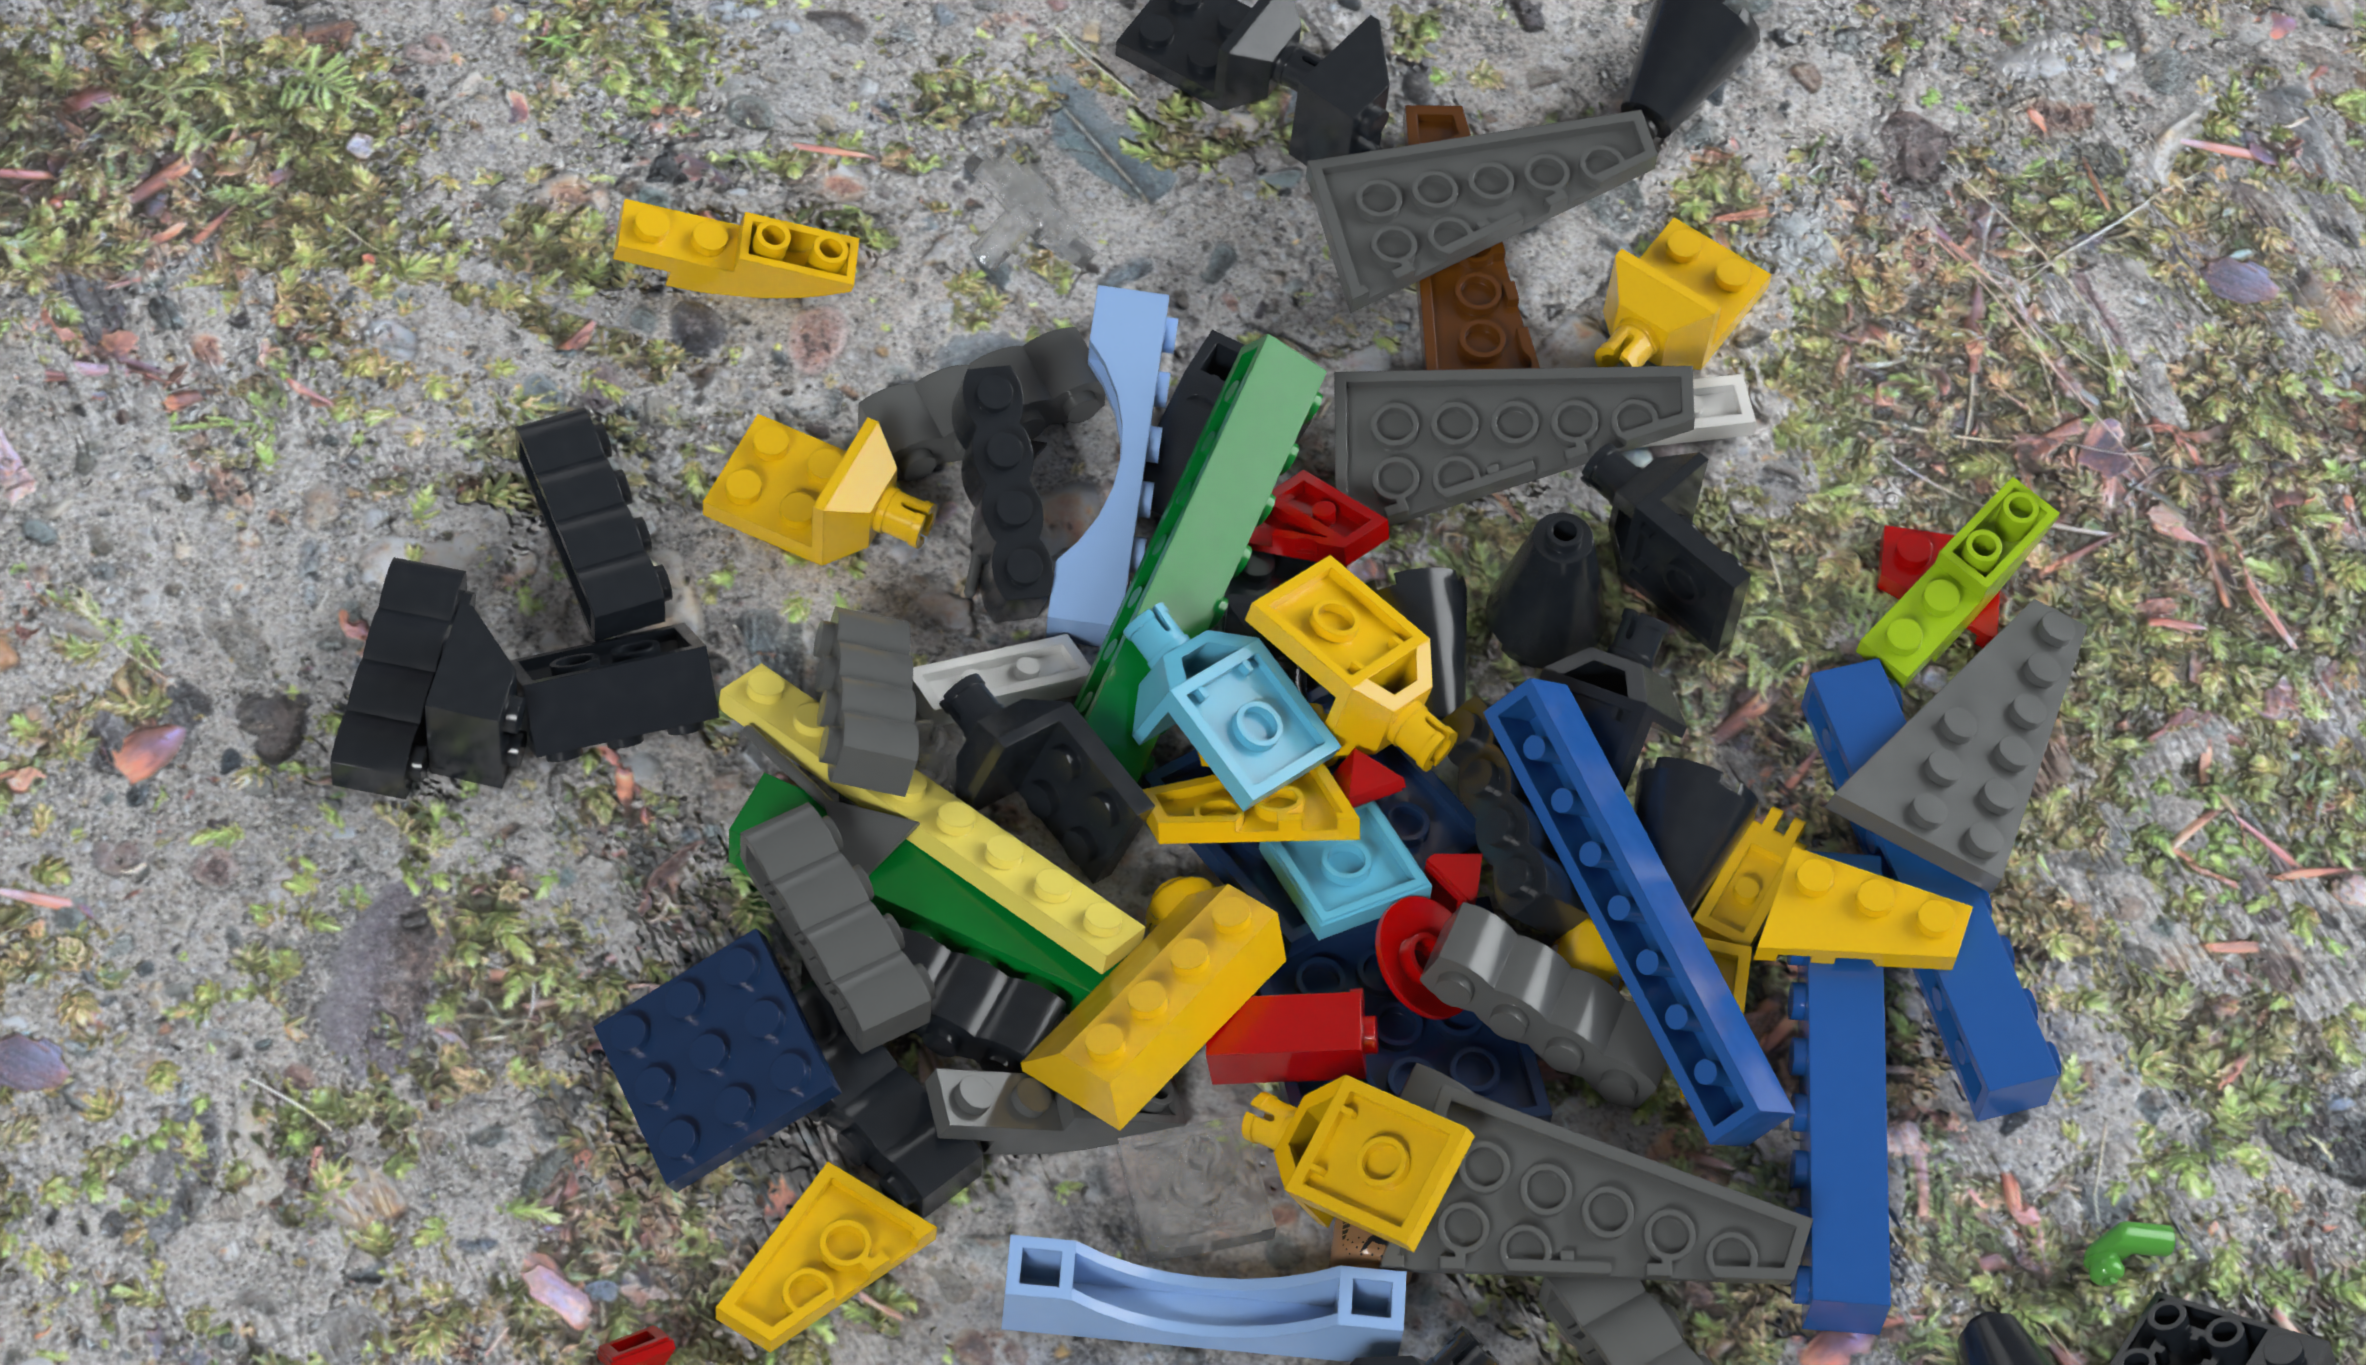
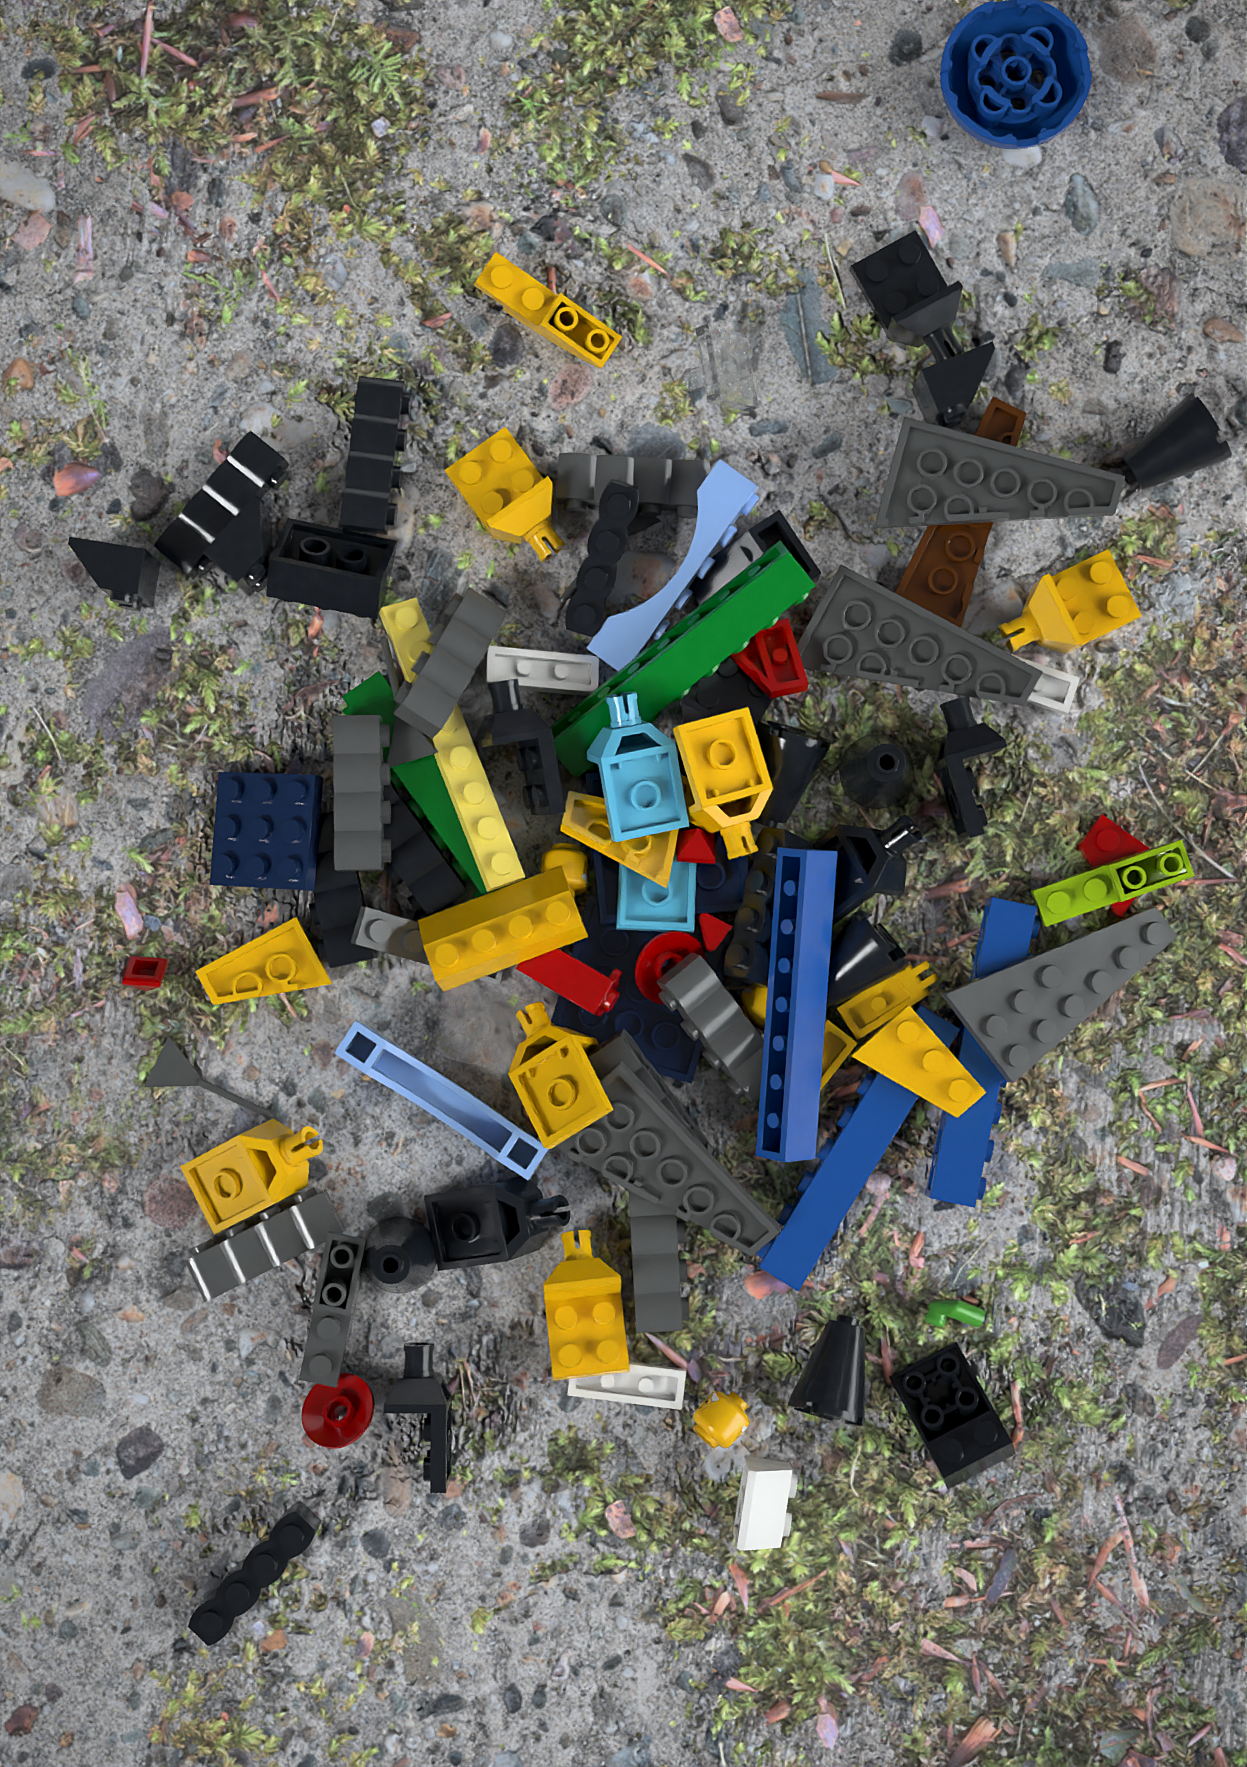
camera: 35 degrees right, 30 degrees up
none -> black slope [68,537,161,611]

